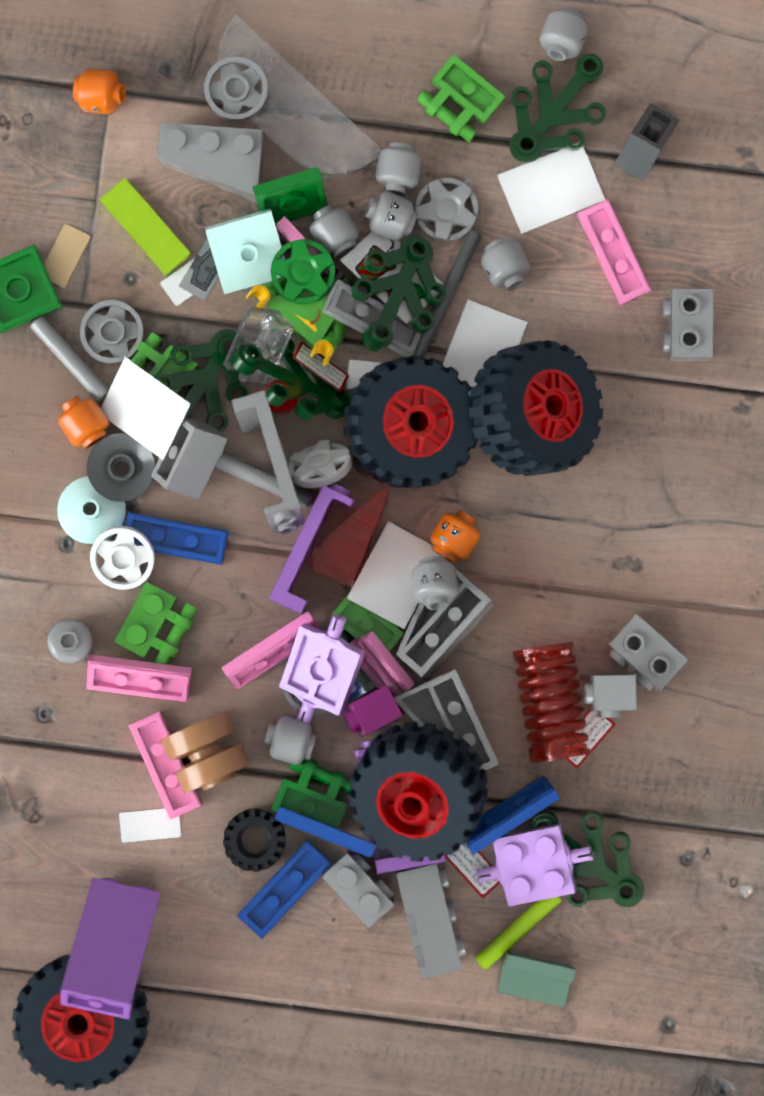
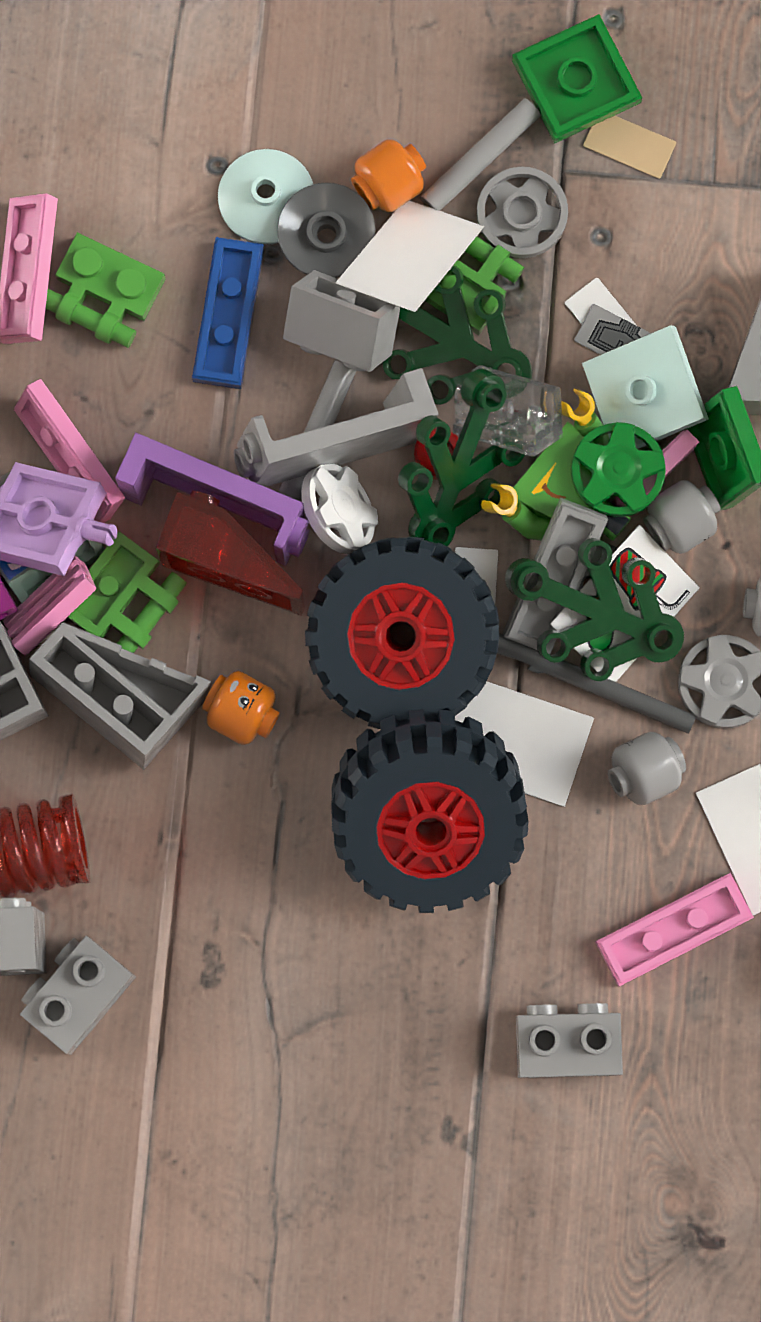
camera: 85 degrees right, 5 degrees down
light grey head [47,619,94,664] -> none
white wheel [90,526,155,590] -> none
lime tile [99,177,192,277] -> none
white sticker [293,341,349,392] -> none
white sticker [347,521,439,629] -> none
light grey head [364,191,417,241] -> none
light grey head [411,556,458,610] -> none

